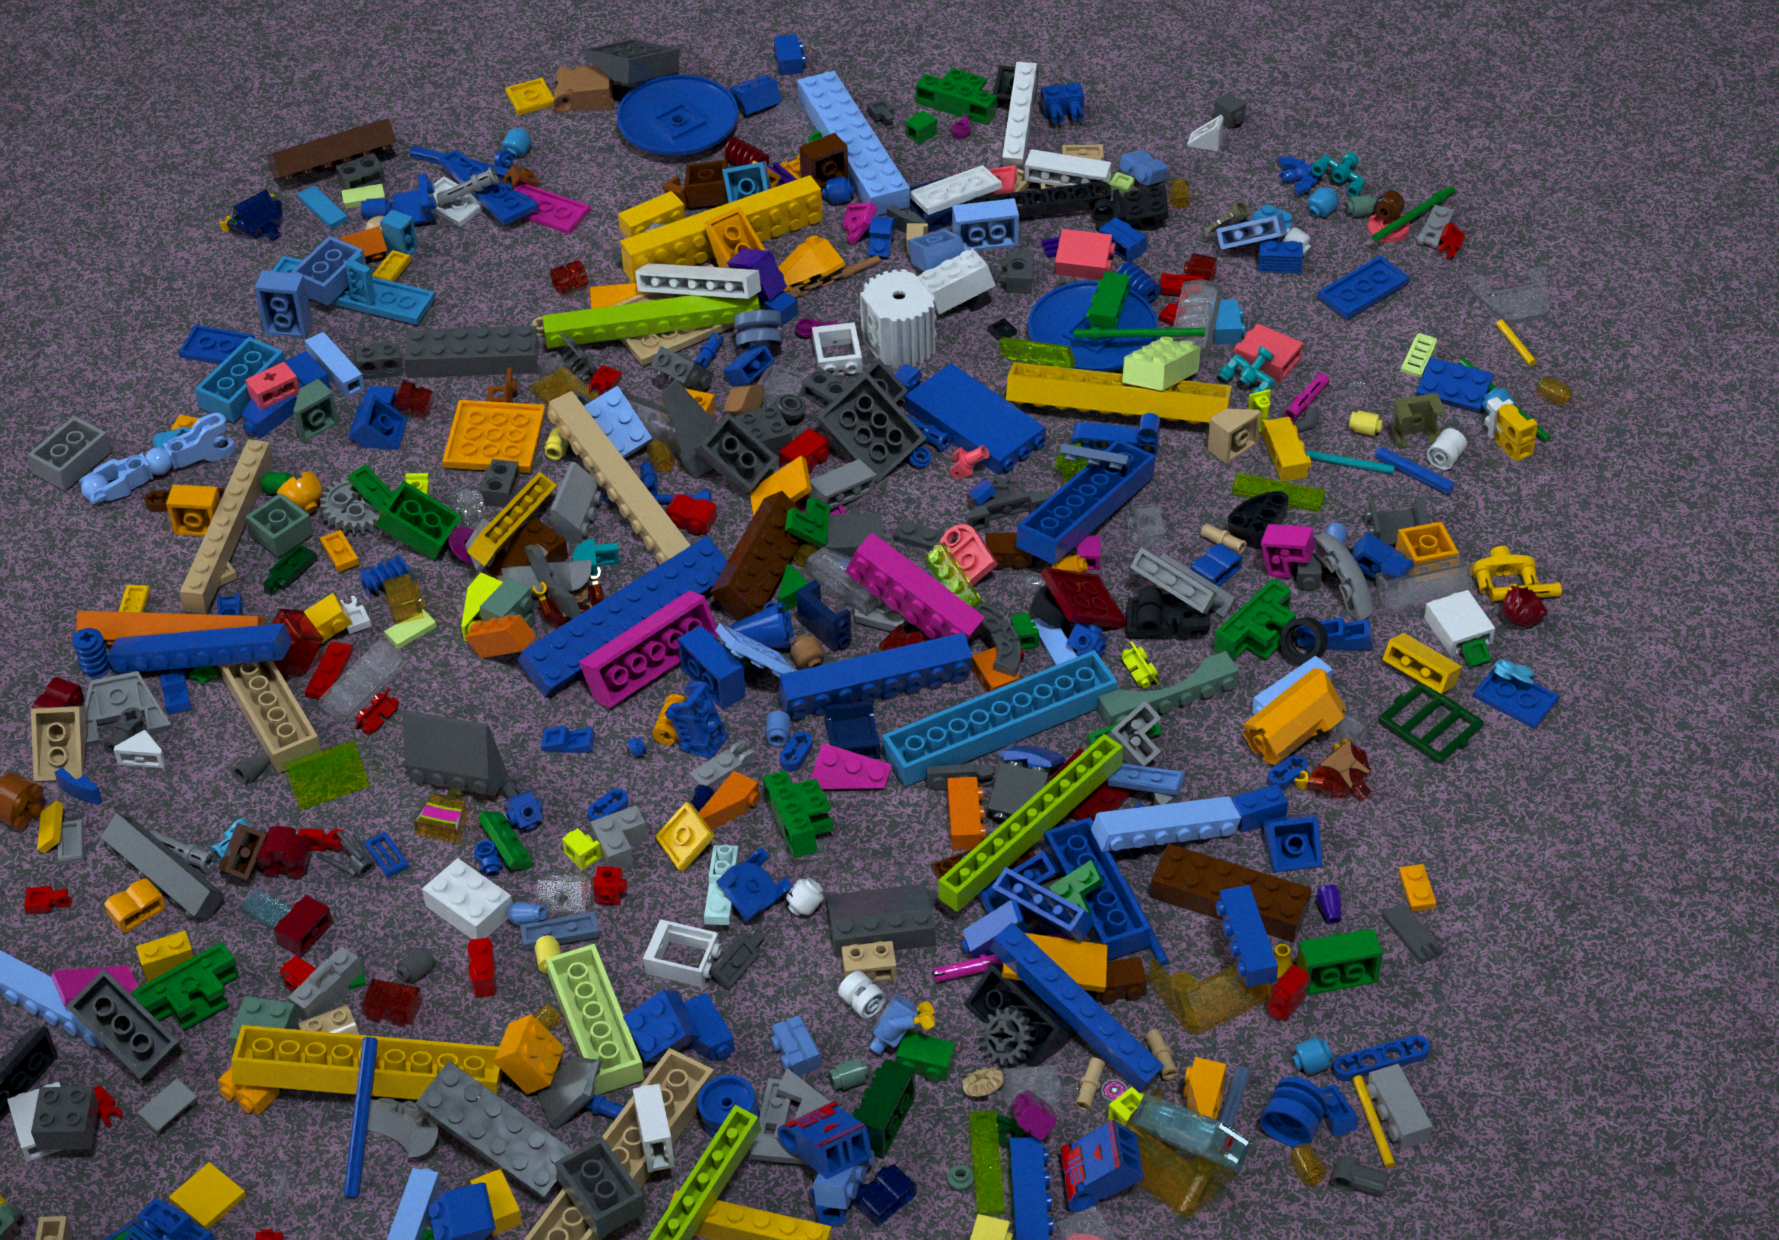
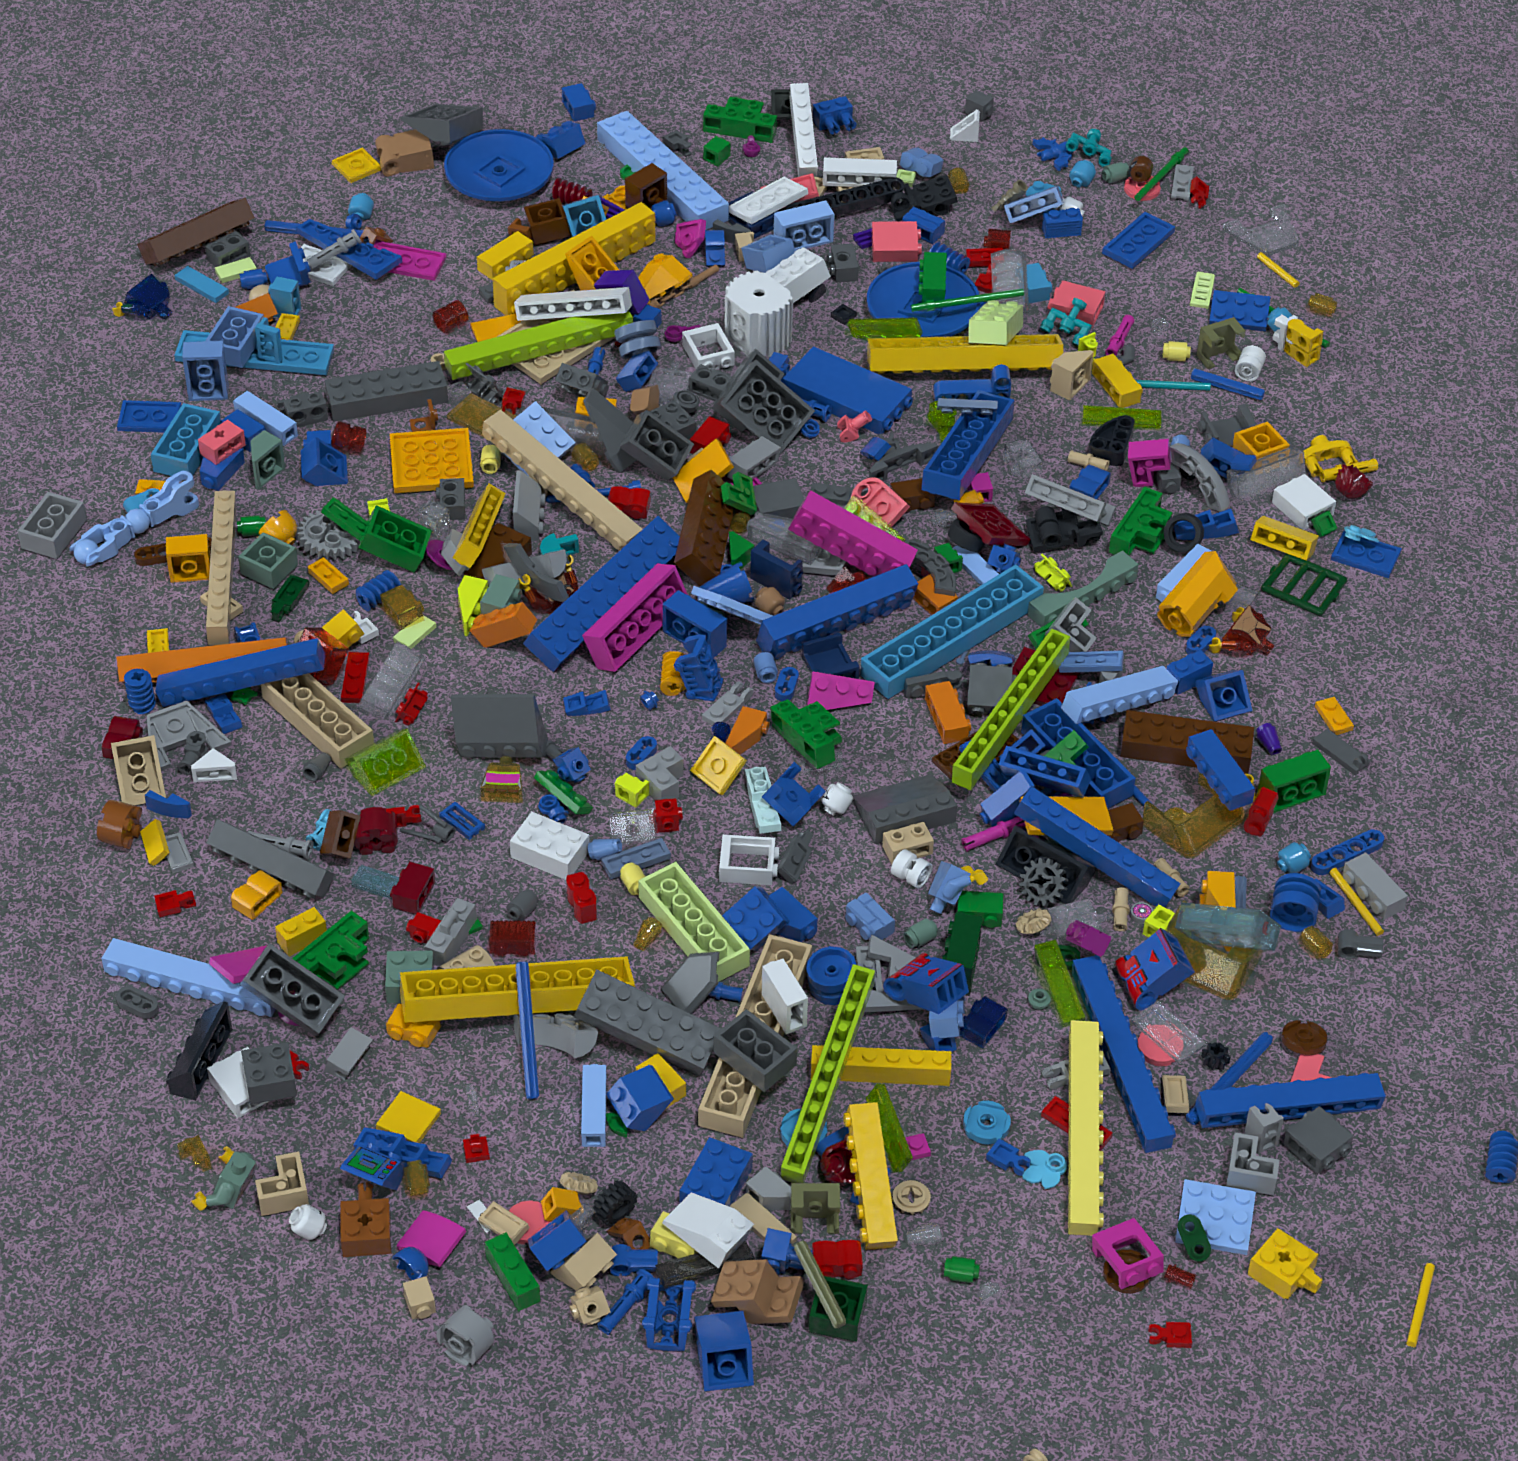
camera: 15 degrees left, 0 degrees up
light orange brick [493,1014,565,1094] -> none

